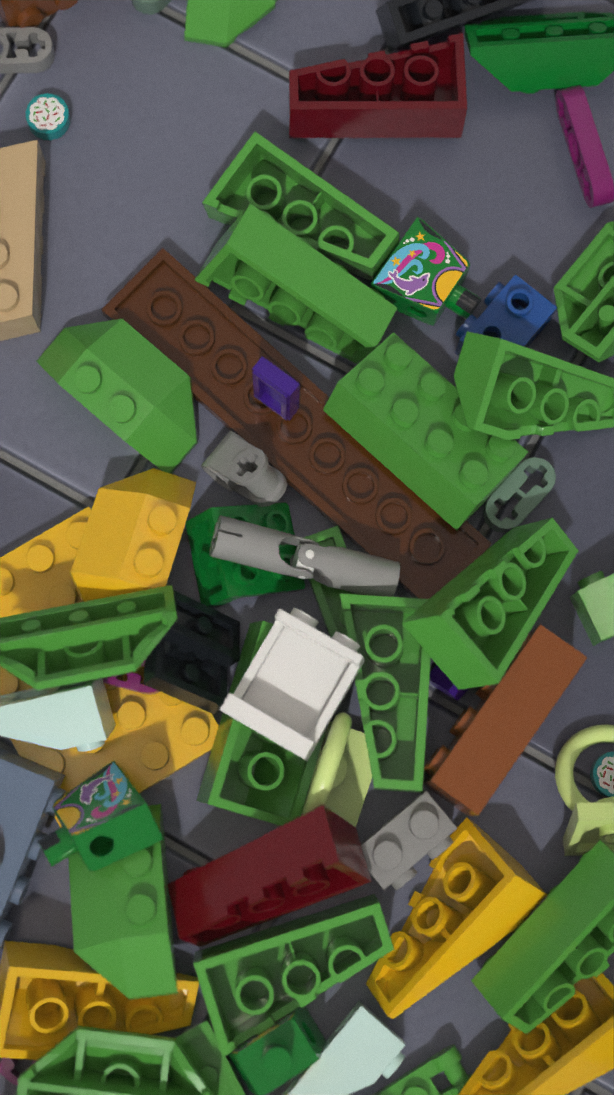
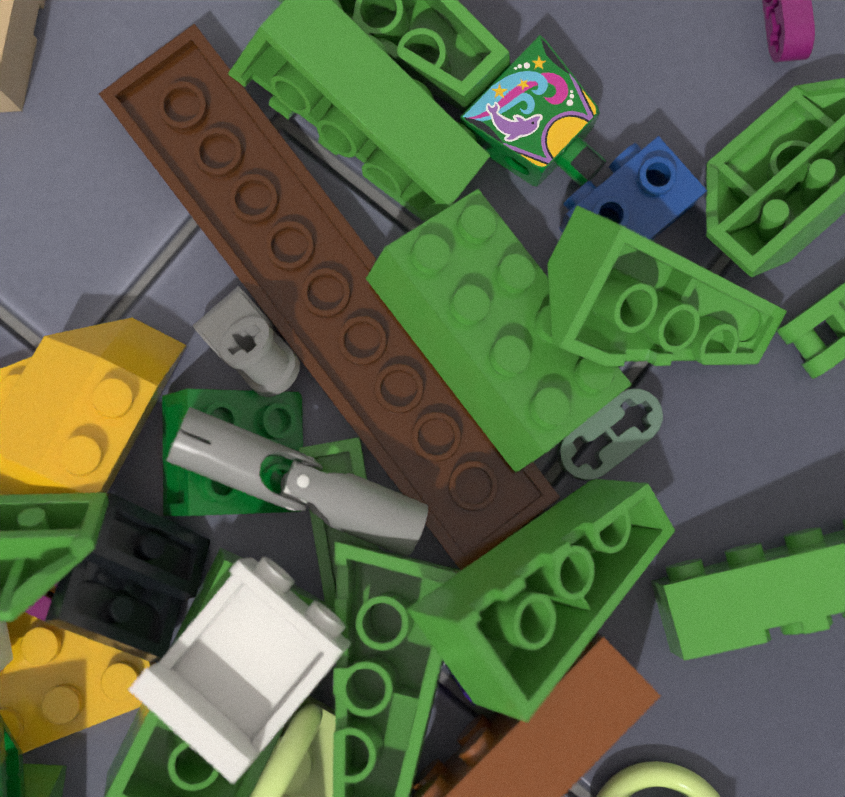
camera: 15 degrees right, 5 degrees up
bright green wedge [36,319,198,474] -> none
dark purple tile [252,356,300,421] -> none

